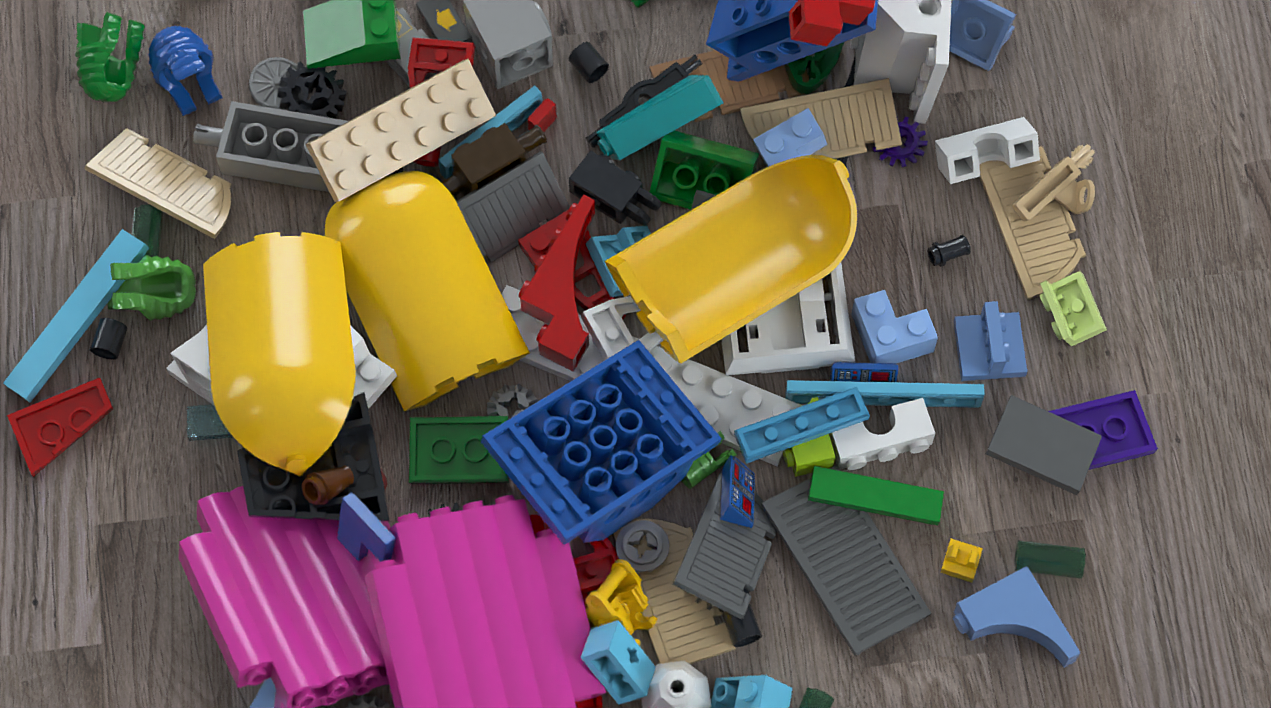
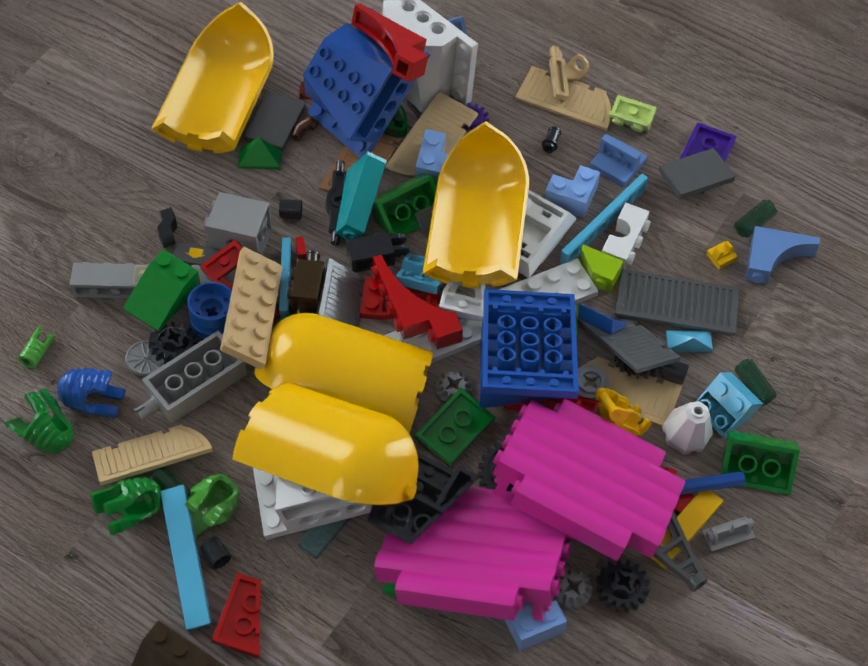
camera: 50 degrees left, 10 degrees down
reddish brown cone [302,465,354,505] -> none
blue tile [337,493,395,562] -> none
medium azure brick [581,620,656,705] -> none
dark azure tile [734,387,870,463] -> none
green tile [808,466,944,526] -> none
slope [830,362,898,382] -> none
white arch [935,117,1040,184] -> none
none -> green hair [91,477,163,535]
none -> blue wheel [187,282,232,340]
none -> medium azure slope [666,330,713,352]

